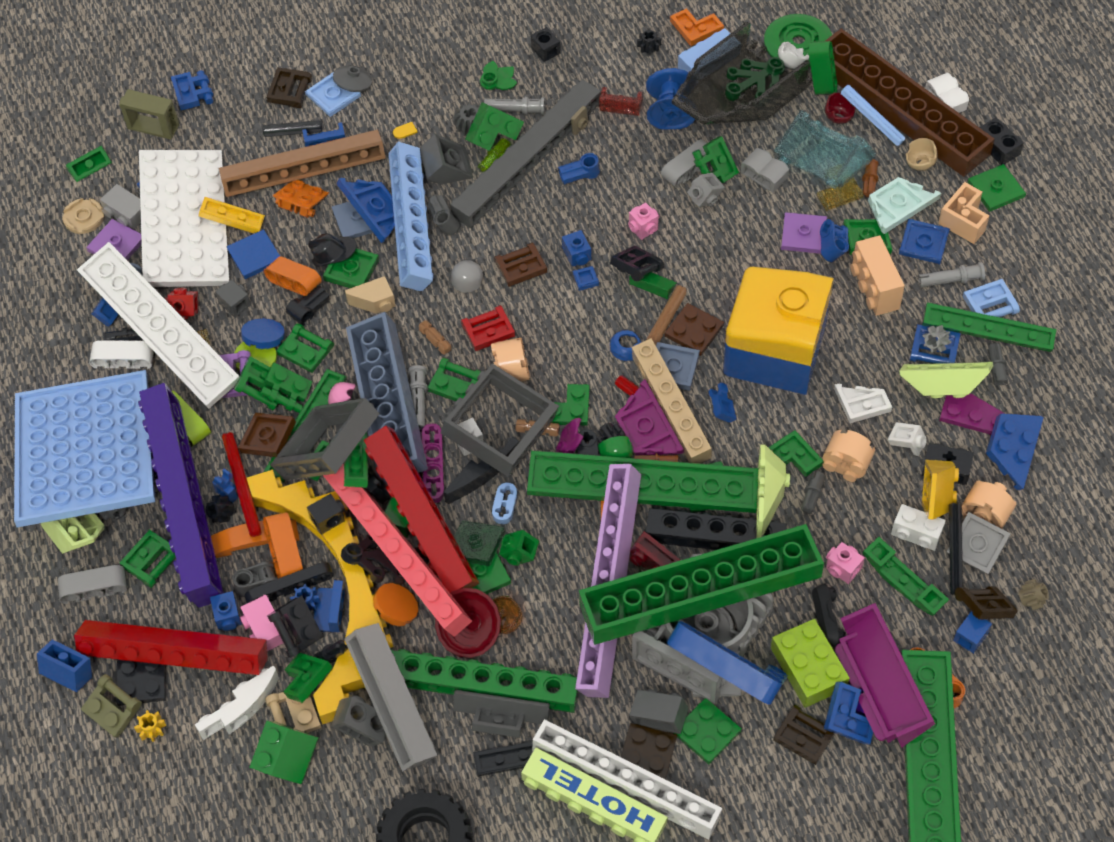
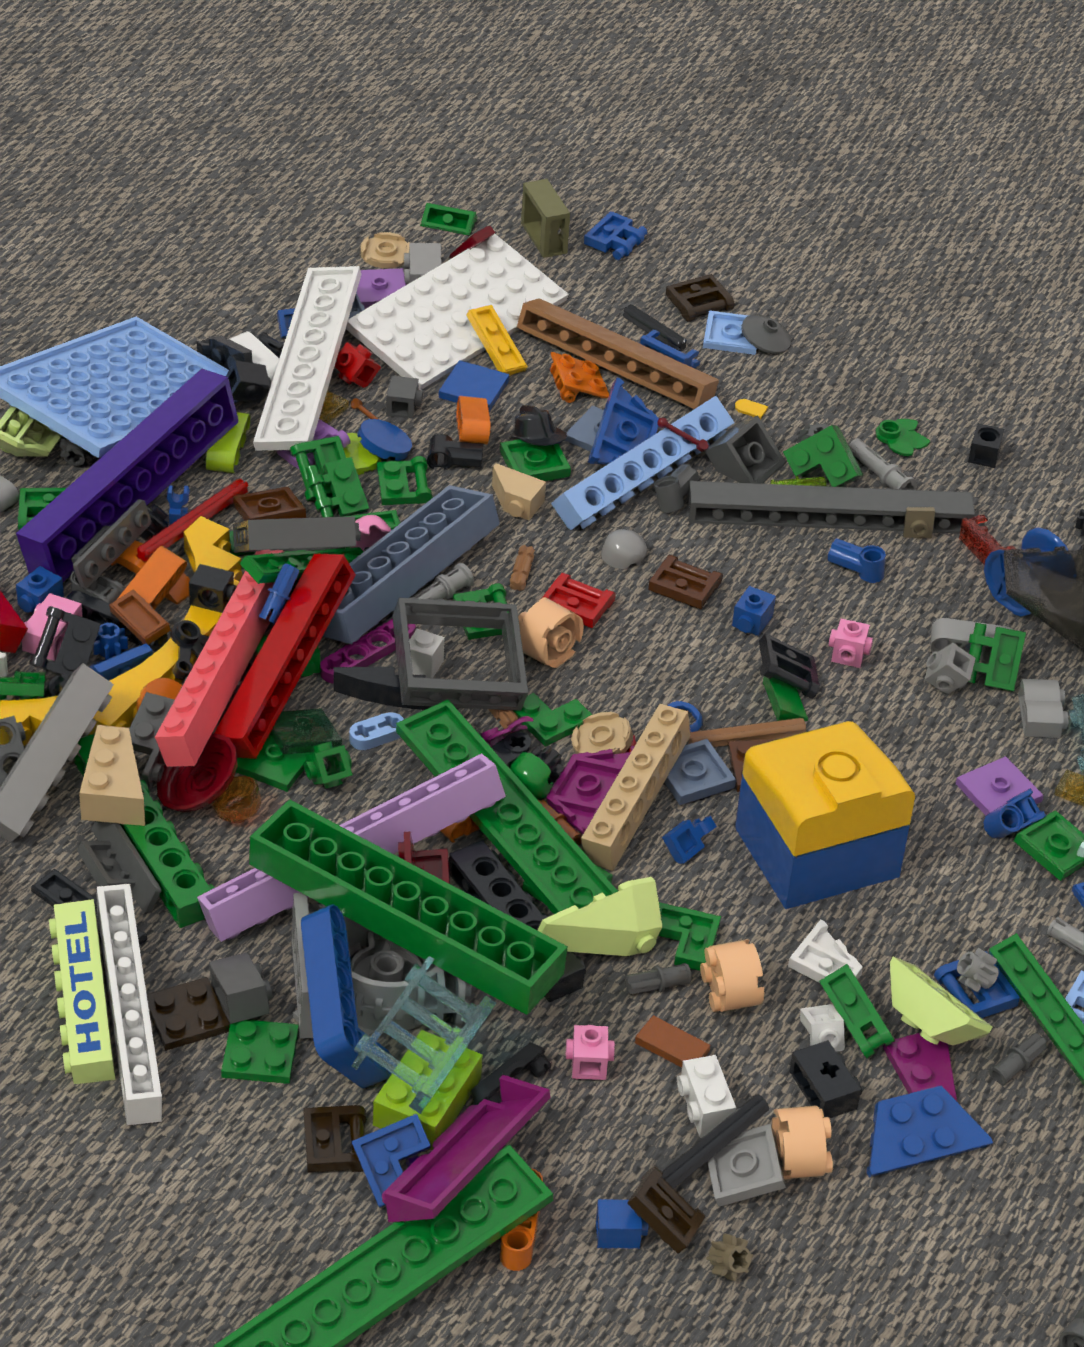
camera: 45 degrees right, 15 degrees down
blue tile [573,266,599,291] -> none
light nougat brick [850,236,905,316] -> none
green slope [863,537,949,616] -> none
yellow slope [922,460,959,520] -> none
none -> dark grey bracket [71,499,151,589]
none -> tan wedge [79,725,145,826]
none -> dark orange tile [109,589,171,645]
none -> dark grey bracket [129,677,187,792]
none -> black hinge [196,335,253,370]
none -> black brick [226,360,271,404]
none -> blue axle [258,563,299,624]
none -> dark orange hinge [351,398,378,419]
none -> clear light blue fence [351,956,497,1114]
none -> dark red tile [449,225,495,259]
none -> tan tile [571,712,633,754]
none -> dark orange tile [635,1015,711,1068]
none -> dark red hinge [657,417,709,452]
none -> green plate [819,964,895,1059]

